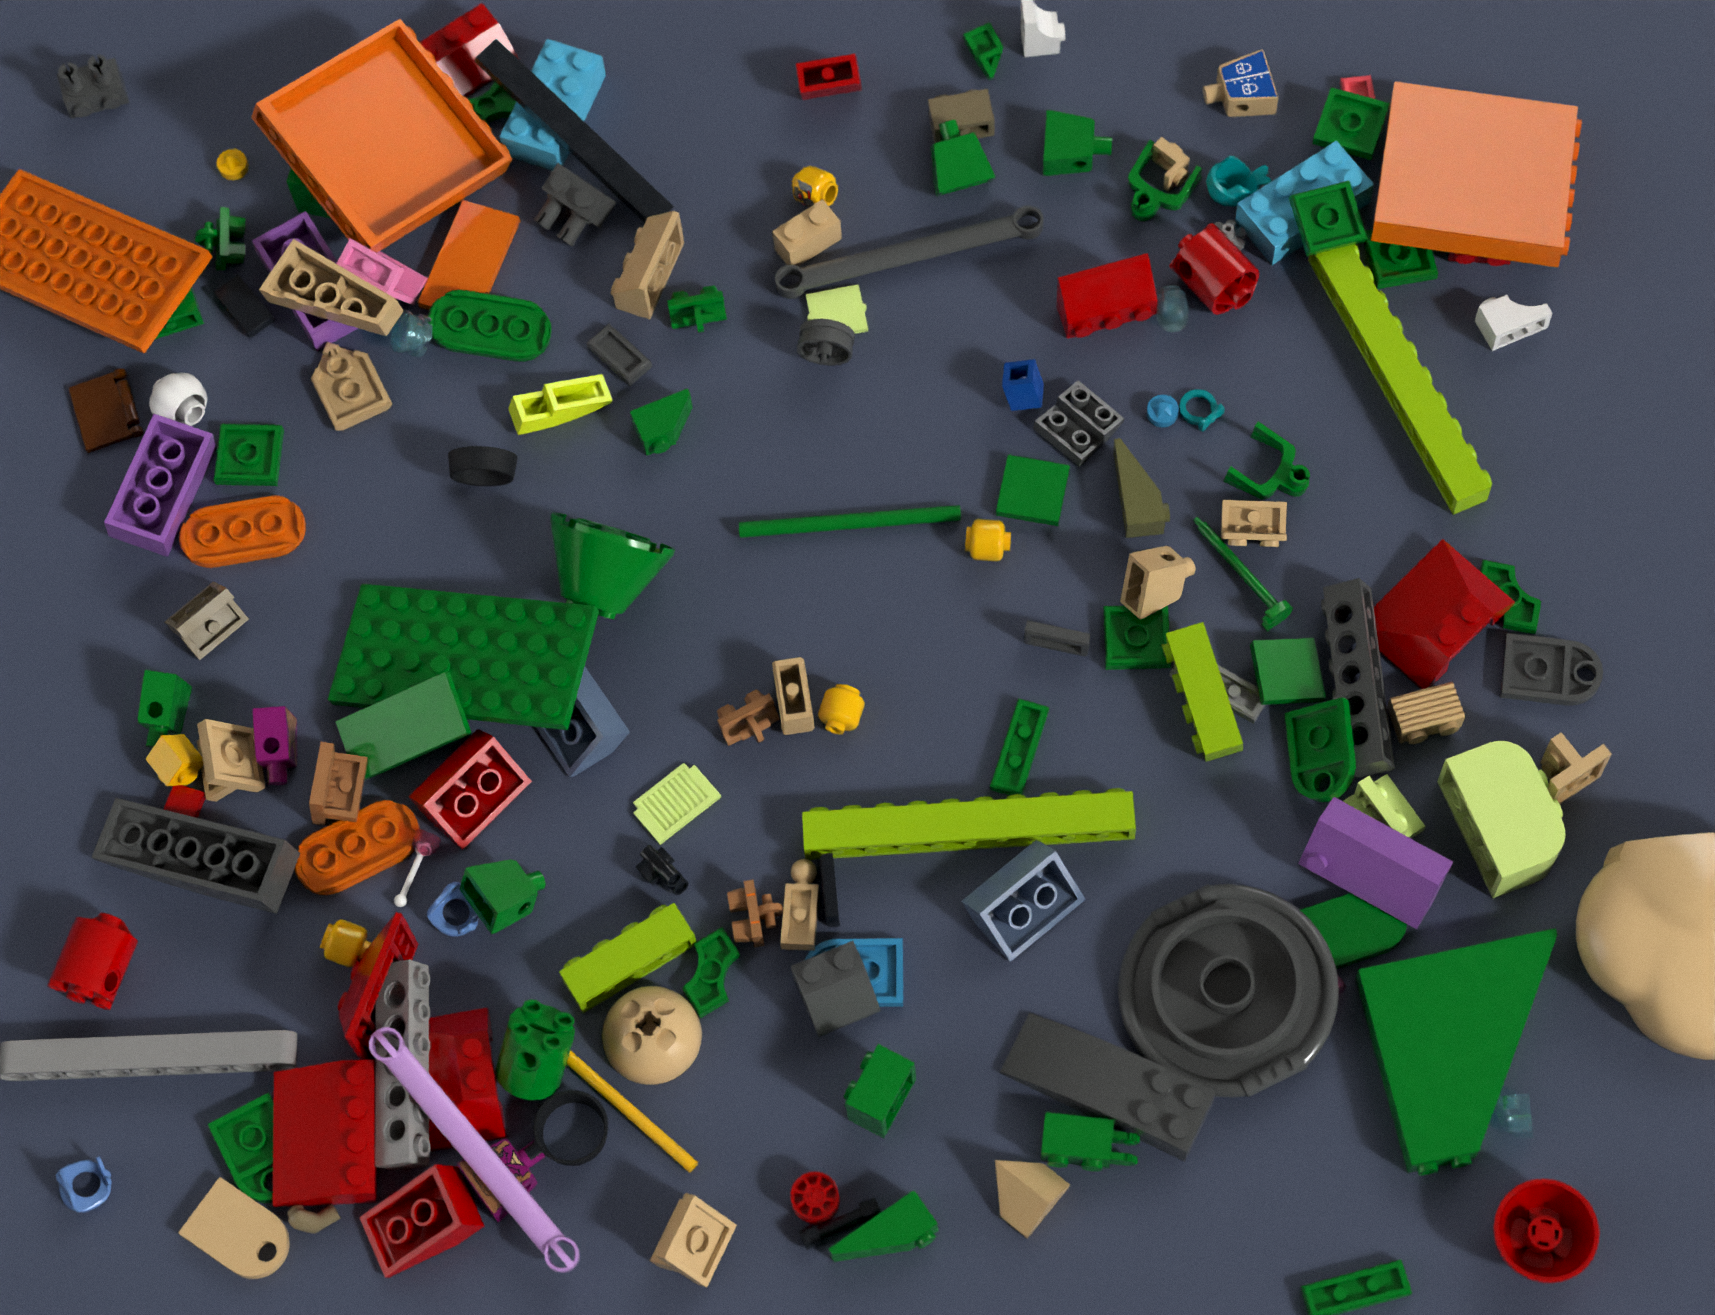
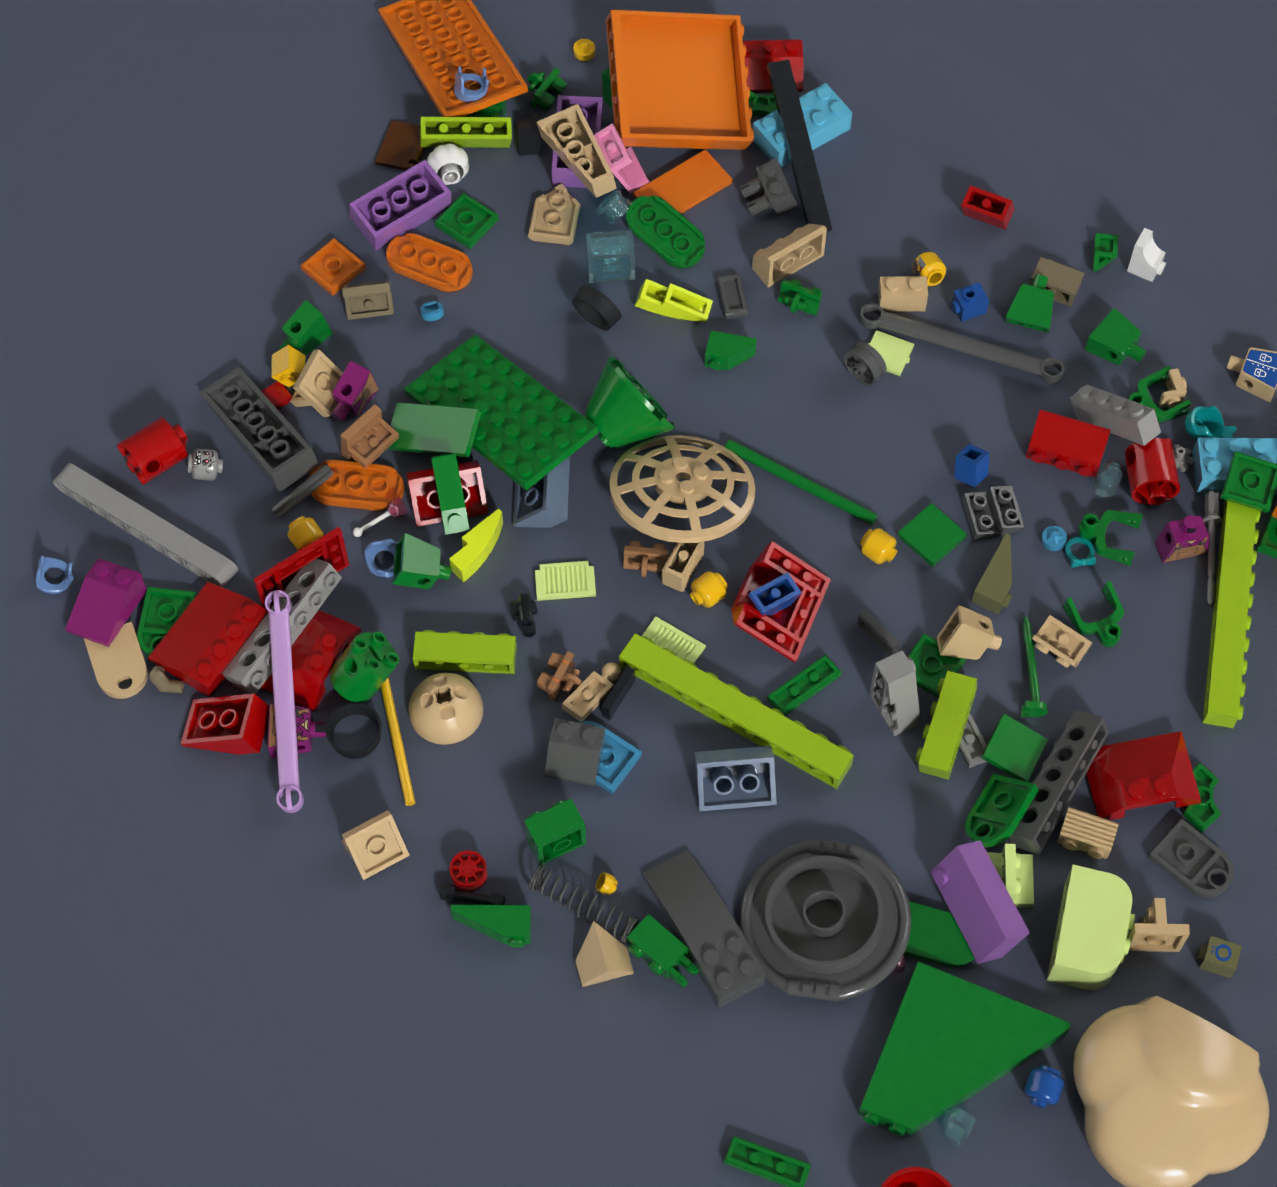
camera: 30 degrees right, 5 degrees down
green tile [682,927,740,1019] -> none
none -> magenta slope [65,558,147,647]
none -> light grey head [188,449,223,481]
none -> dark grey axle [272,464,334,518]
none -> orange tile [300,238,366,296]
none -> lime brick [420,117,512,148]
none -> dark azure tile [420,301,444,321]
none -> green slope [431,453,469,535]
none -> neon yellow slope [449,509,503,583]
none -> medium blue piece [454,66,489,102]
none -> dark grey piece [528,865,639,944]
none -> clear light blue brick [586,230,635,283]
none -> yellow hinge [595,872,618,895]
none -> tan dish [609,435,756,543]
none -> yellowish green window [641,617,706,664]
none -> red slope [731,541,831,662]
none -> blue slope [748,572,802,615]
none -> light grey wedge [869,650,921,736]
none -> blue brick [950,282,989,322]
none -> blue head [1024,1065,1064,1108]
none -> light grey brick [1070,385,1161,446]
none -> green piece [1078,510,1143,566]
none -> magenta torso [1155,515,1209,563]
none -> olive brick [1197,936,1242,978]
none -> light grey piece [1202,491,1222,607]

